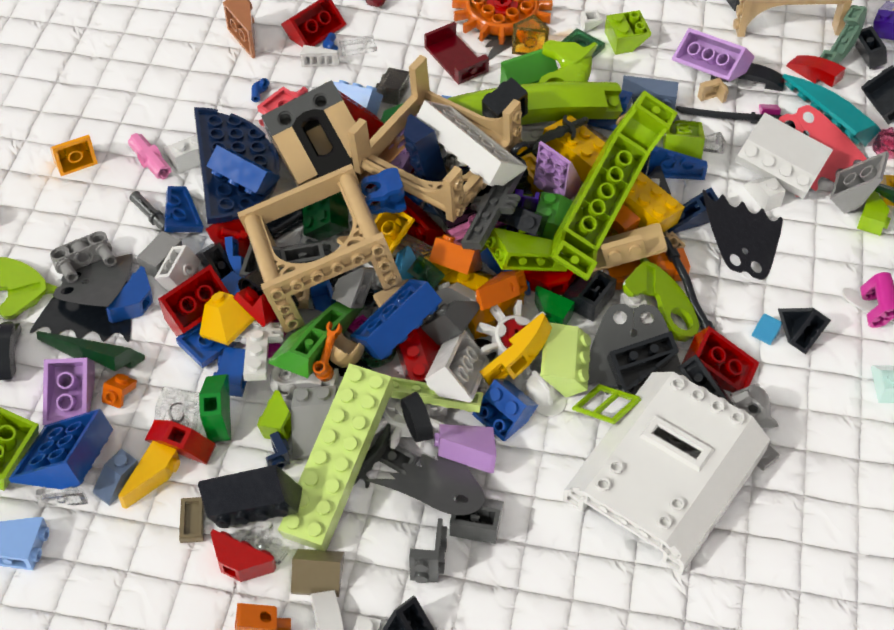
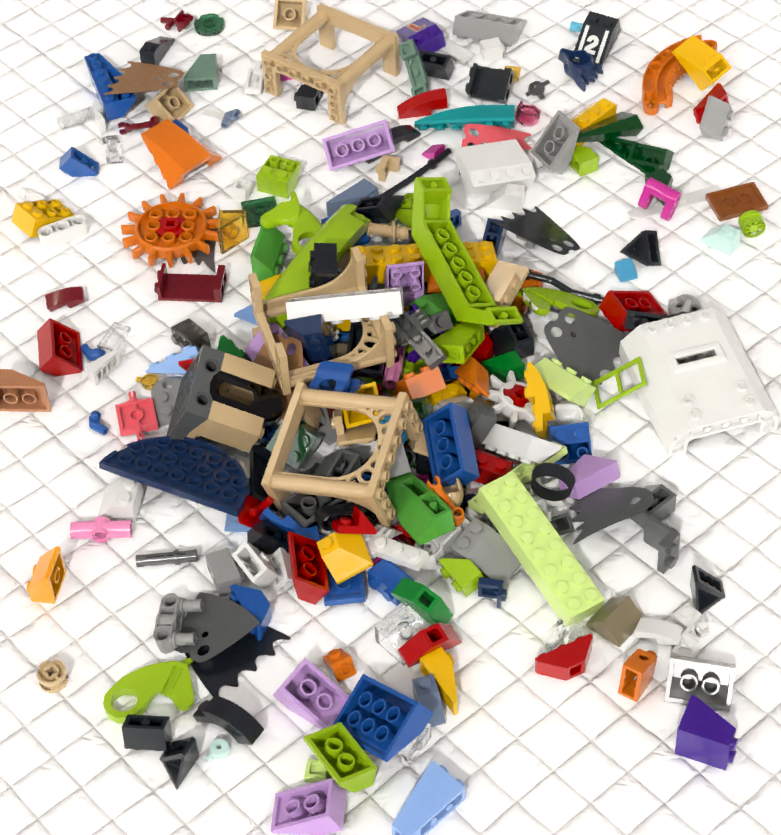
camera: 50 degrees left, 5 degrees down
dark green wedge [36,331,145,372] -> none
blue wing [164,186,204,233] -> none
dark tan tile [179,497,205,543] -> none
black slope [198,465,302,528] -> none
blue slope [206,145,281,196] -> none
pearl dark grey piece [532,115,589,150] -> none
black wedge [607,331,679,393] -> none

